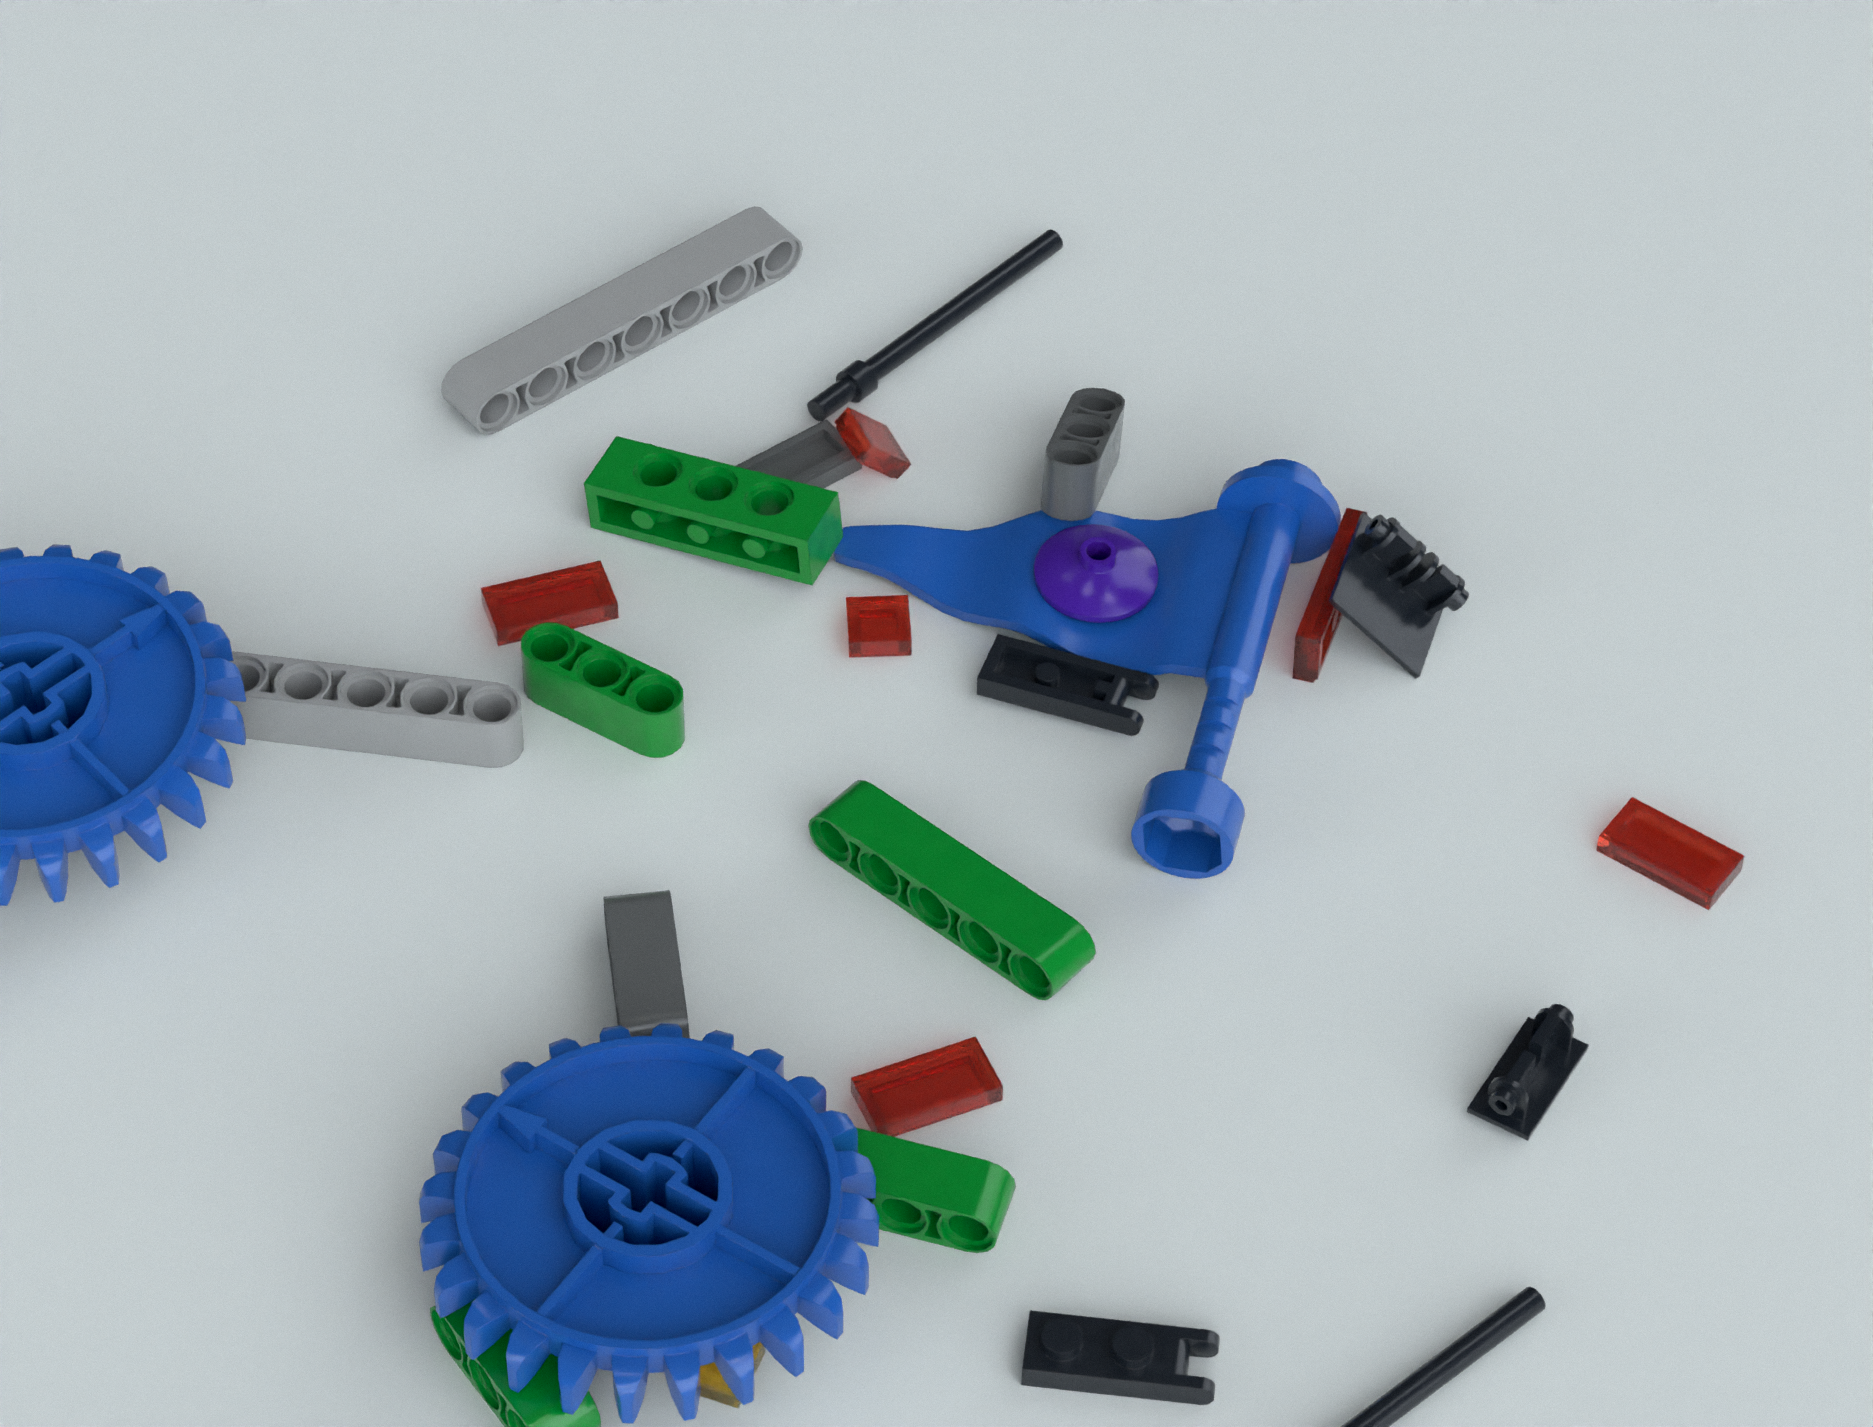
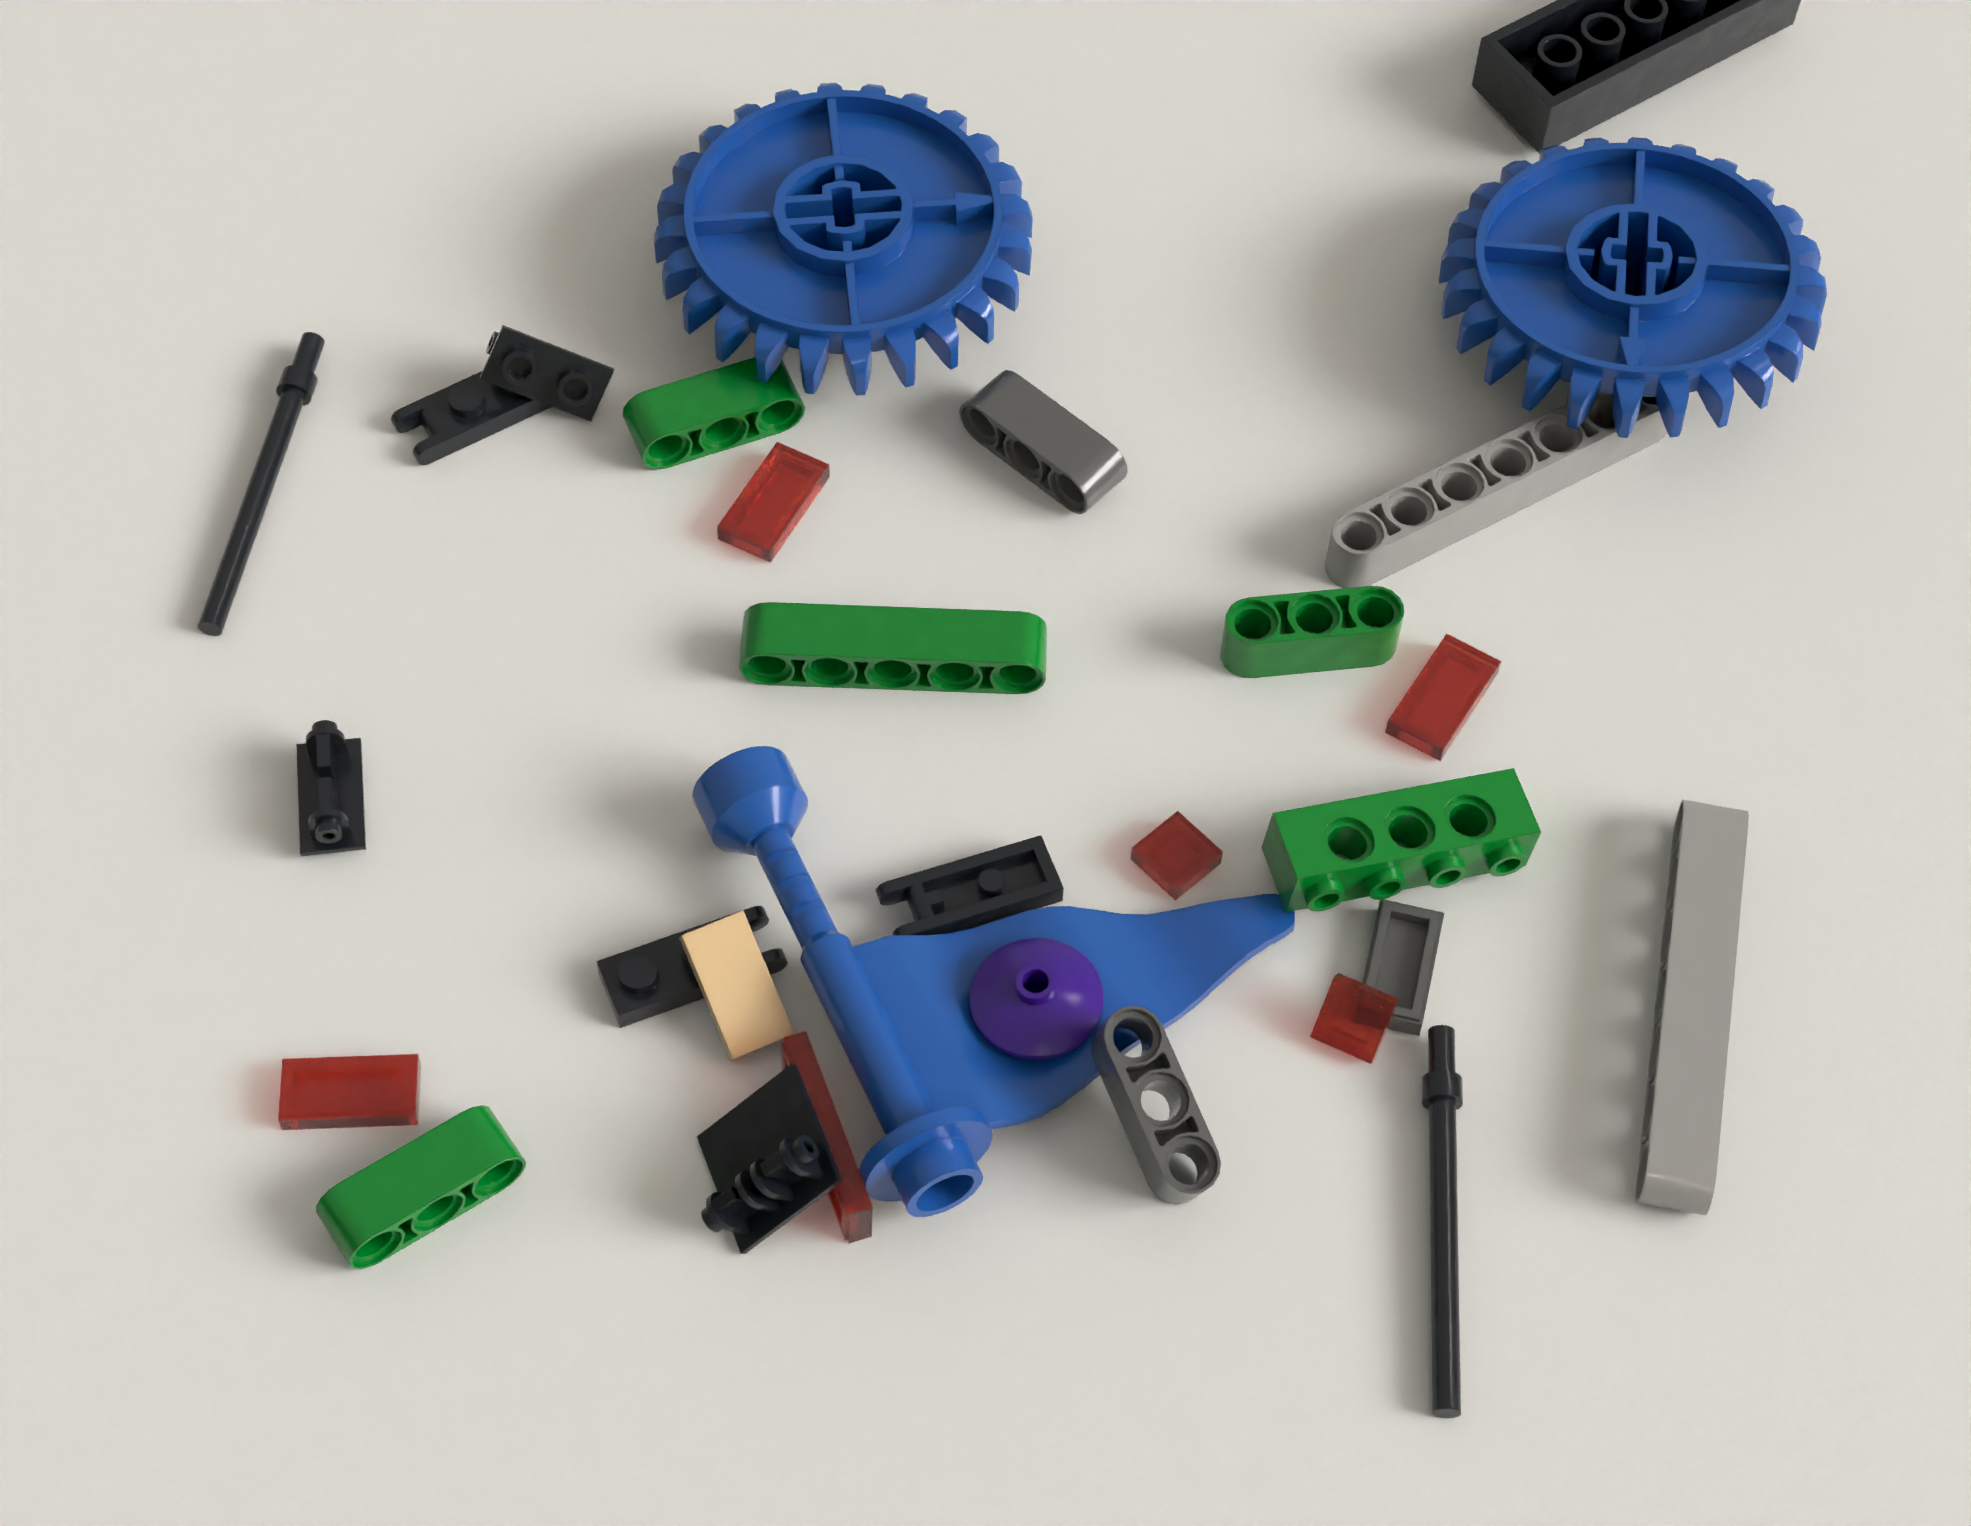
camera: 140 degrees right, 10 degrees up
none -> green beam [316,1105,526,1270]
none -> black hinge [480,325,614,422]
none -> black hinge [596,906,788,1028]
none -> tan tile [679,910,795,1061]

